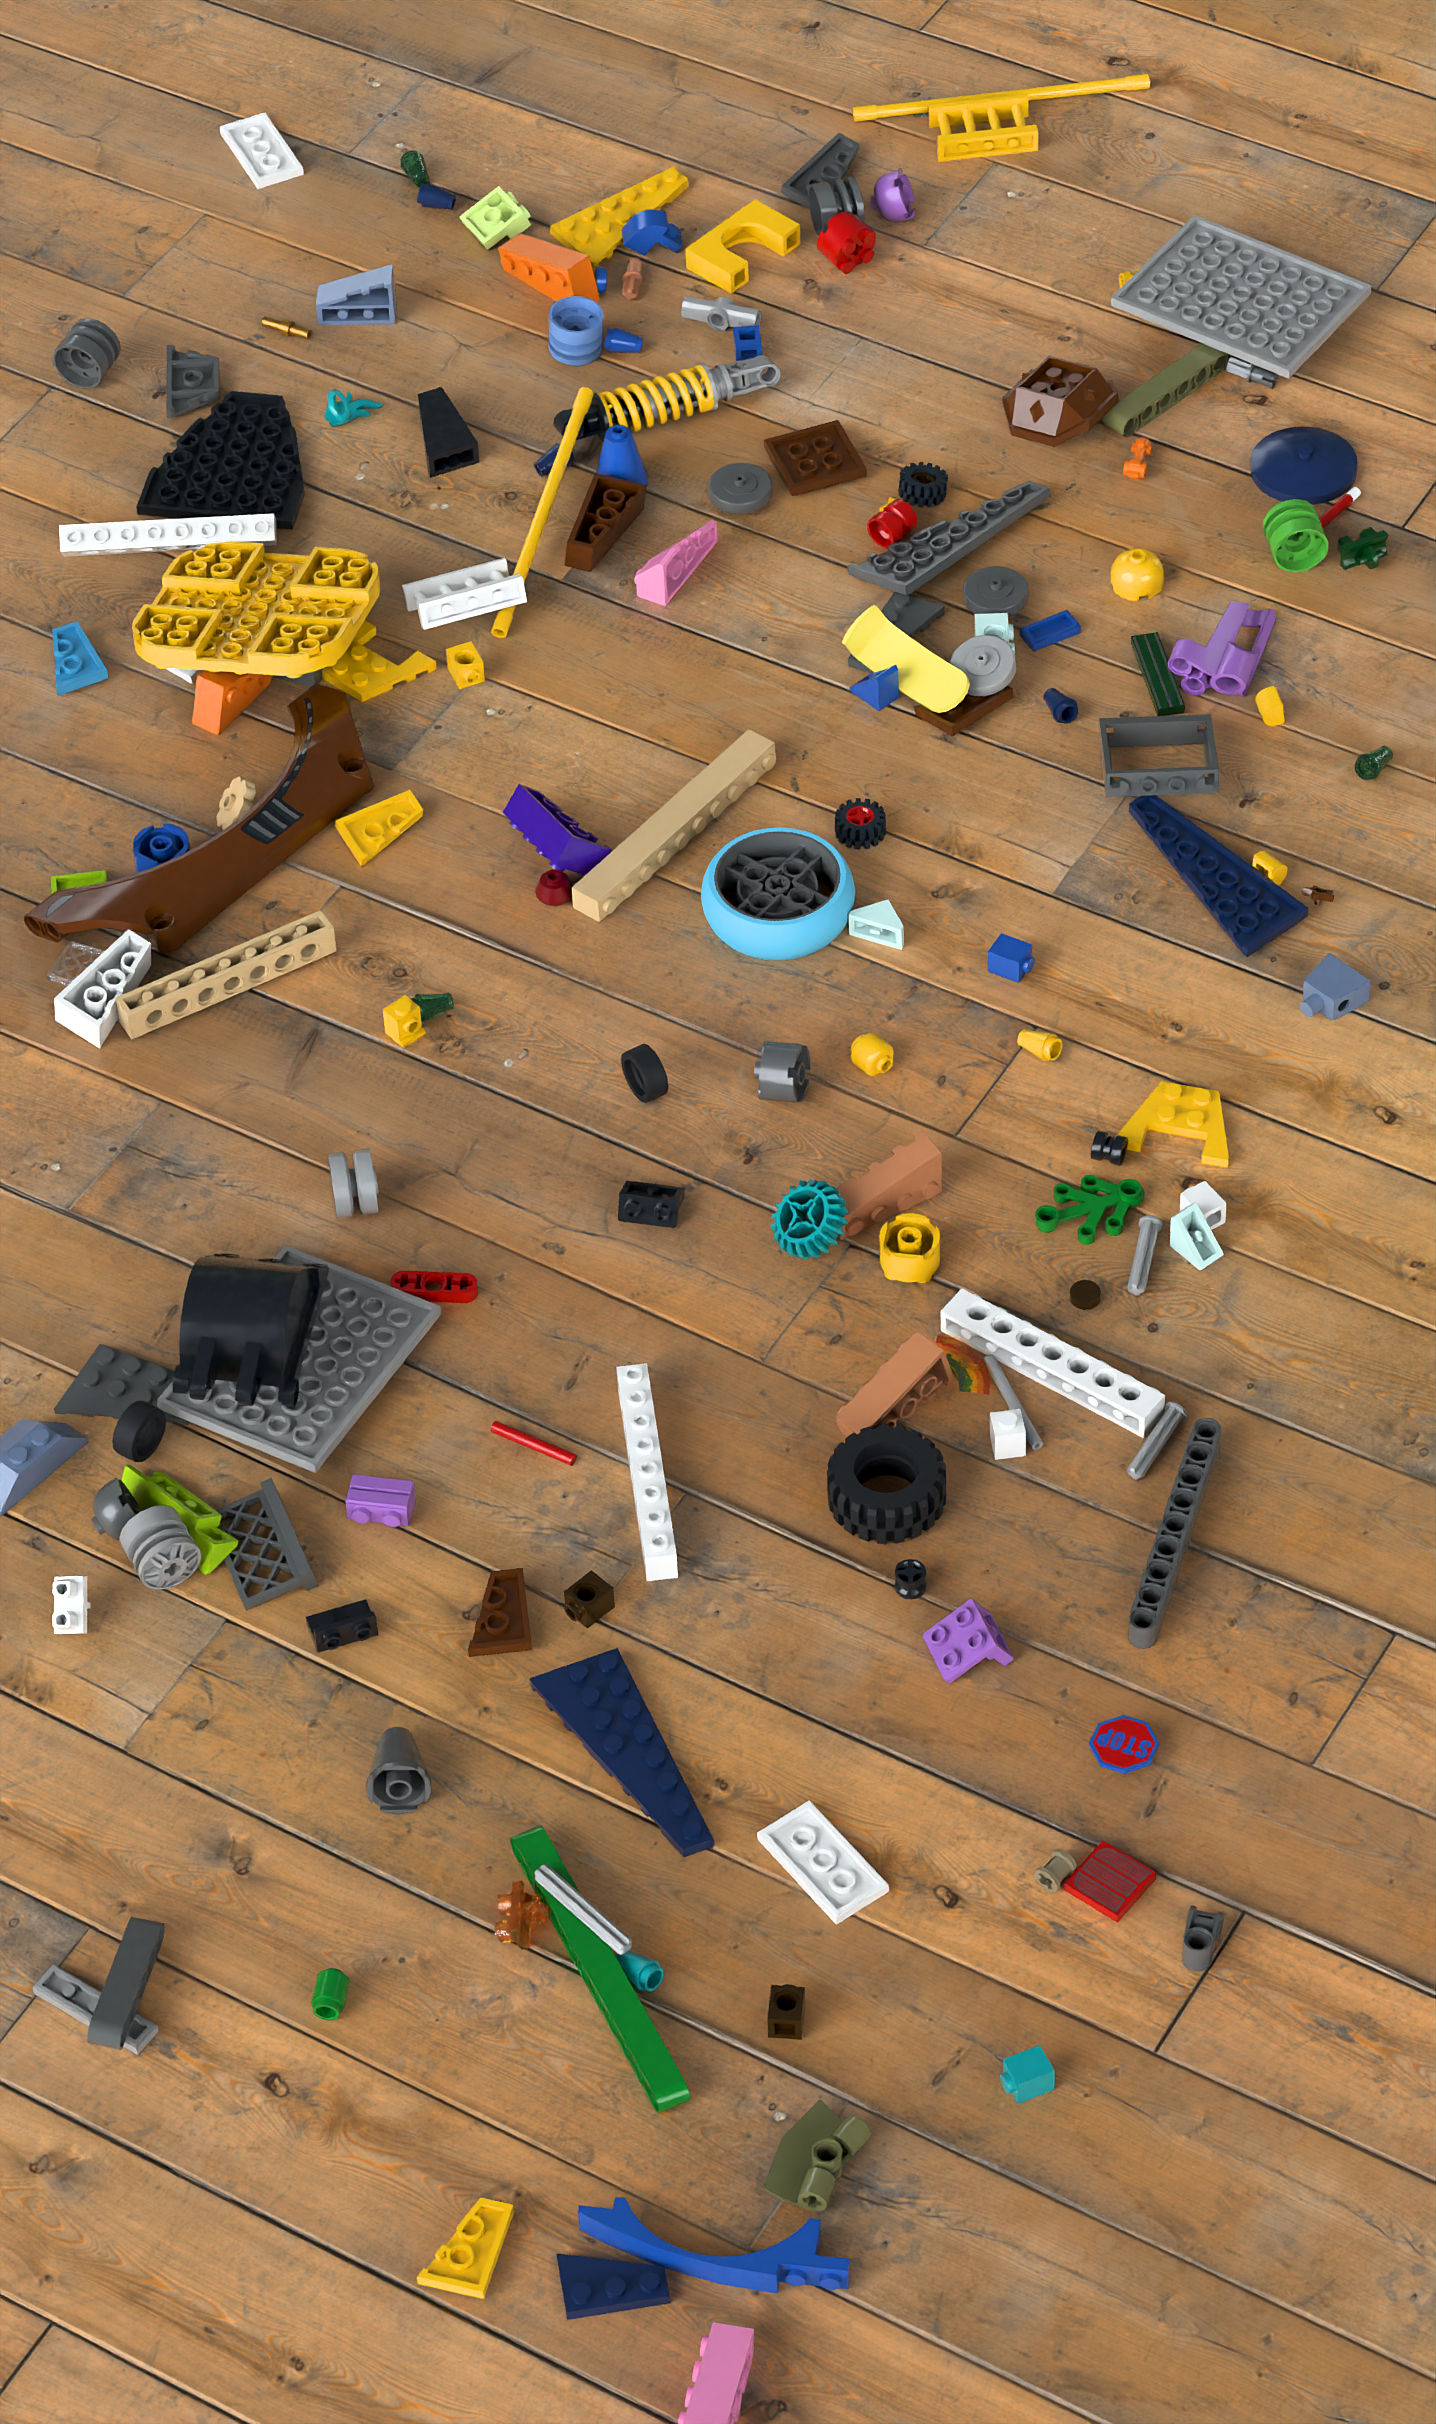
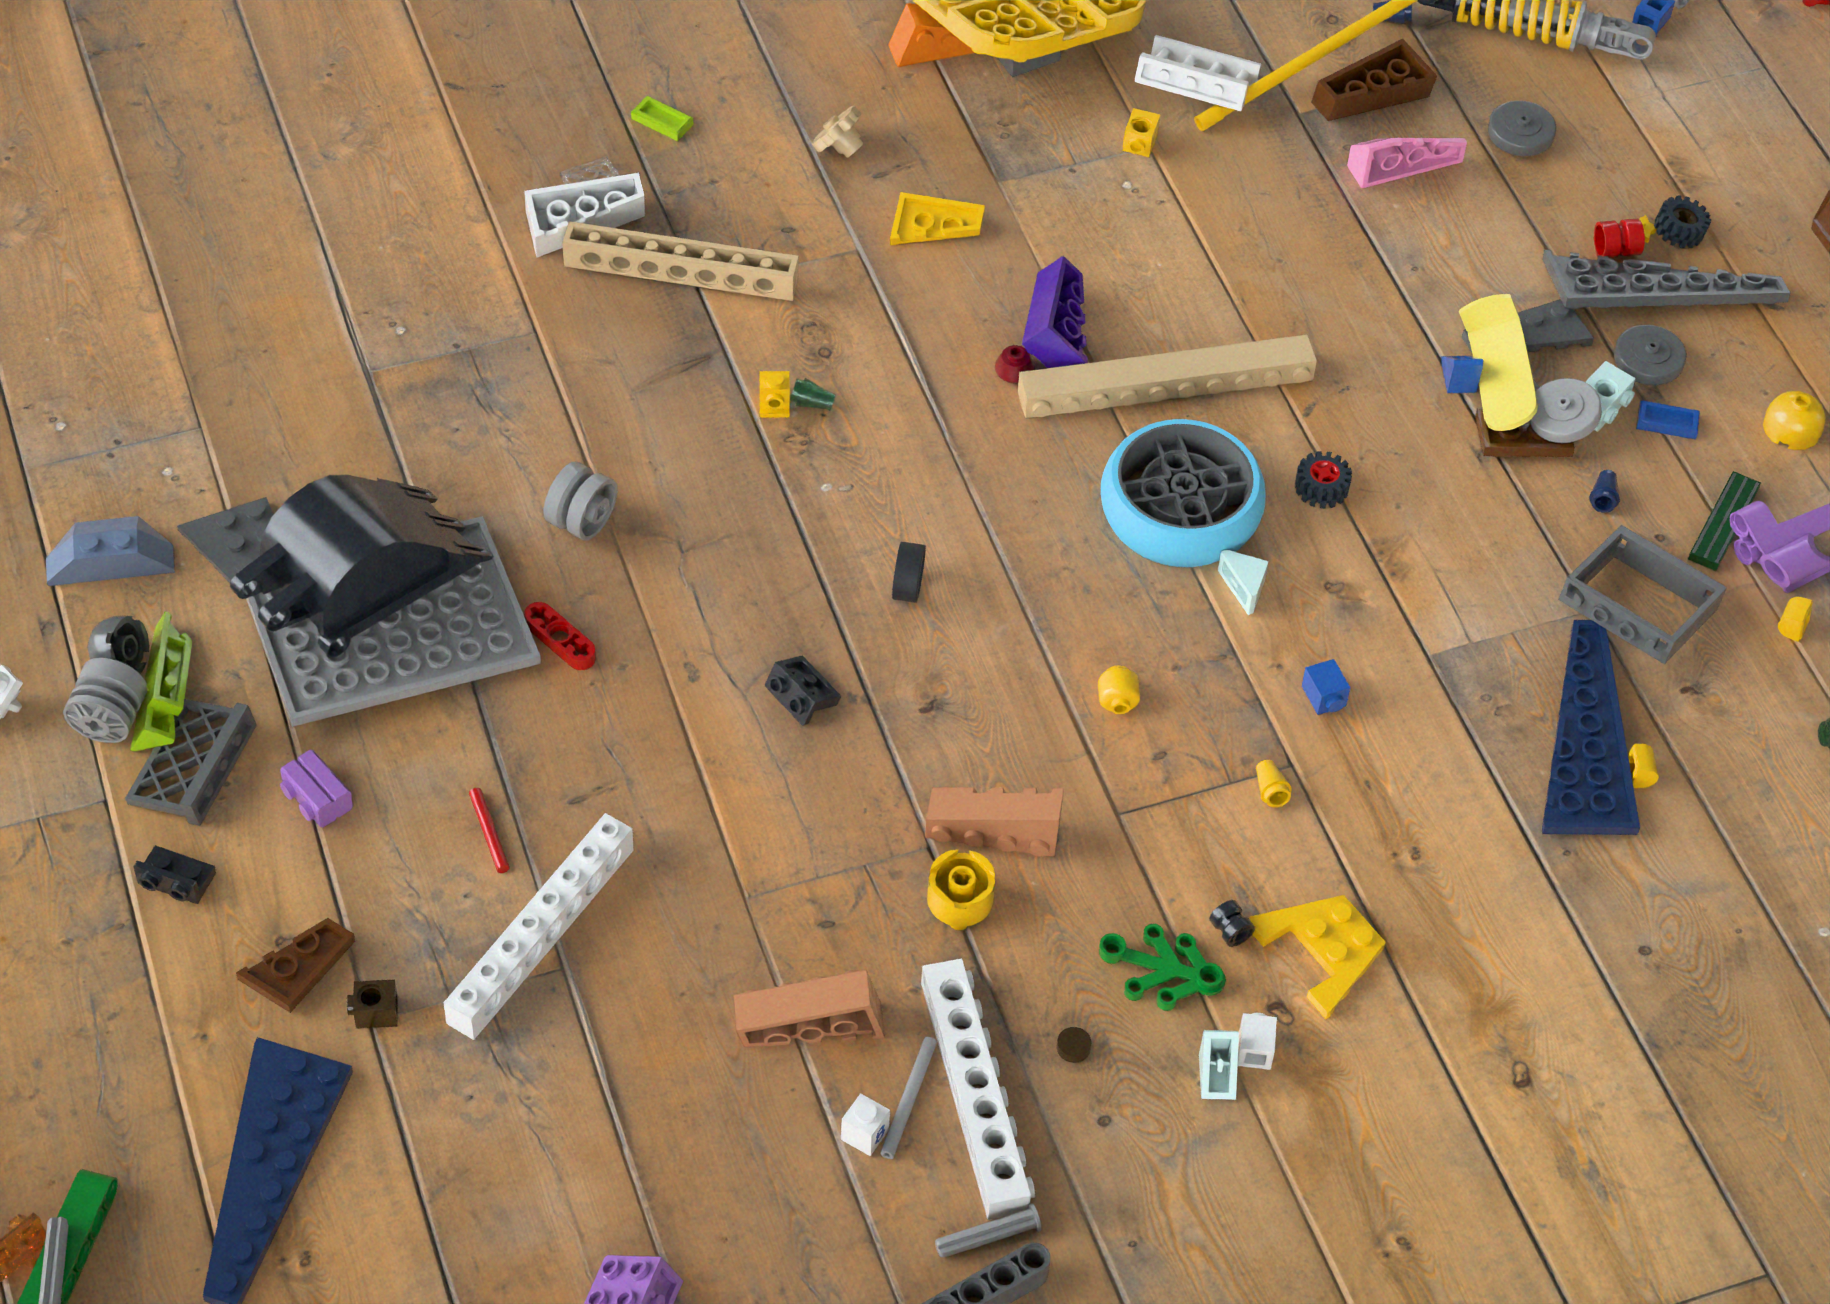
camera: 35 degrees right, 5 degrees up
reddish brown panel [24,684,374,953] -> none
black tyre [112,1401,166,1462] -> none
blue brick [133,824,190,873] -> none
yellow wing [321,620,437,702] -> none
dark grey cone [366,1727,432,1815] -> none
blue cone [596,425,648,487] -> none
dark grey brick [754,1041,811,1103] -> none
reddish brown plate [764,420,867,496] -> none
teal gear [770,1179,849,1260] -> none
black tyre [827,1424,946,1544] -> none
black wheel [895,1559,926,1600] -> none
clear yellow tile [936,1335,990,1395] -> none
light grey axle [1127,1215,1163,1296] -> none
sand blue torso [1300,953,1371,1020] -> none
reddish brown piece [1301,885,1334,905] -> none

